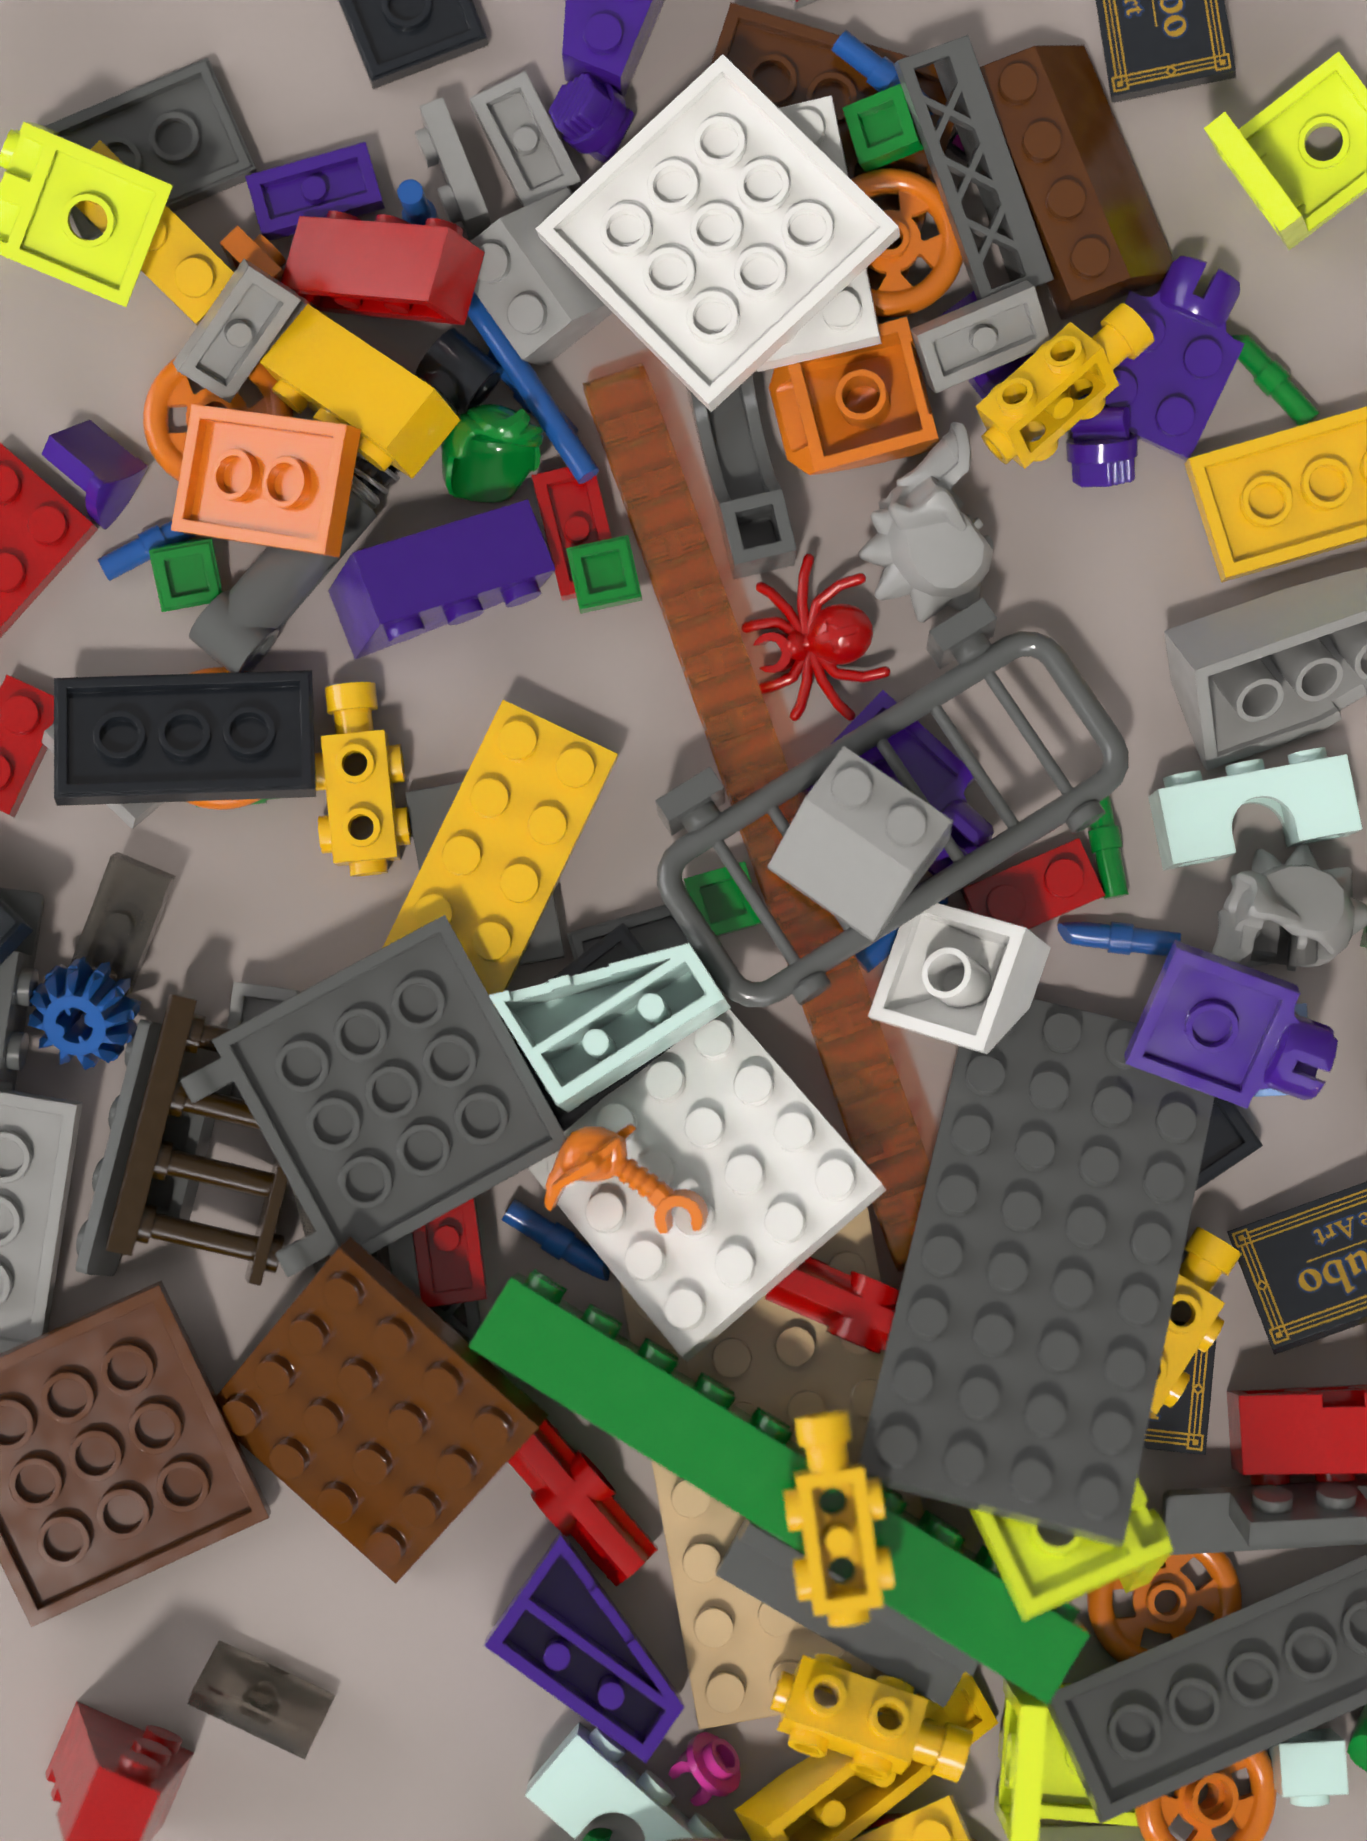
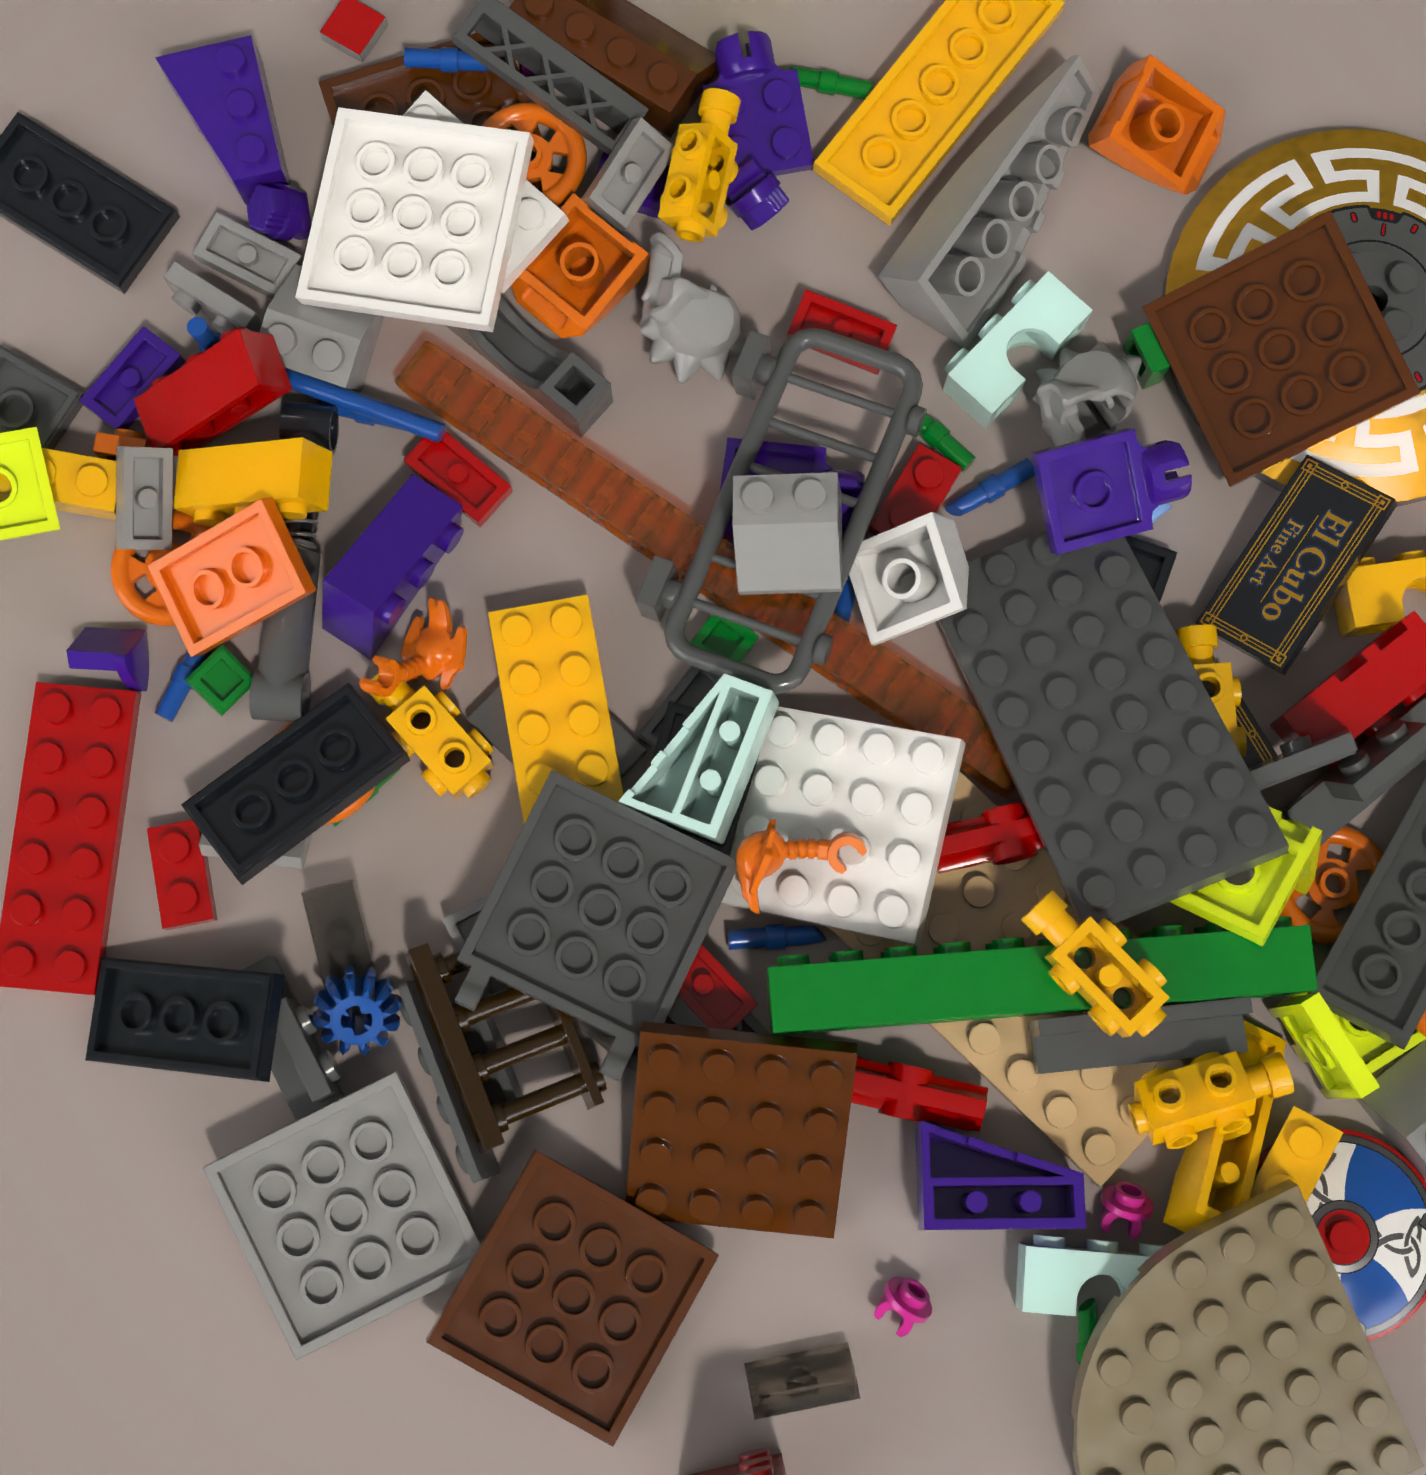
camera: 35 degrees left, 5 degrees down
green hair [441,404,544,503] -> none
green tile [566,535,642,614] -> none
red animal [741,553,891,721] -> none
green plate [842,84,923,172] -> none
none -> orange piece [359,597,467,697]
none -> red plate [787,289,897,375]
none -> dark pink plate [874,1276,932,1337]
none -> dark grey plate [1248,728,1358,790]

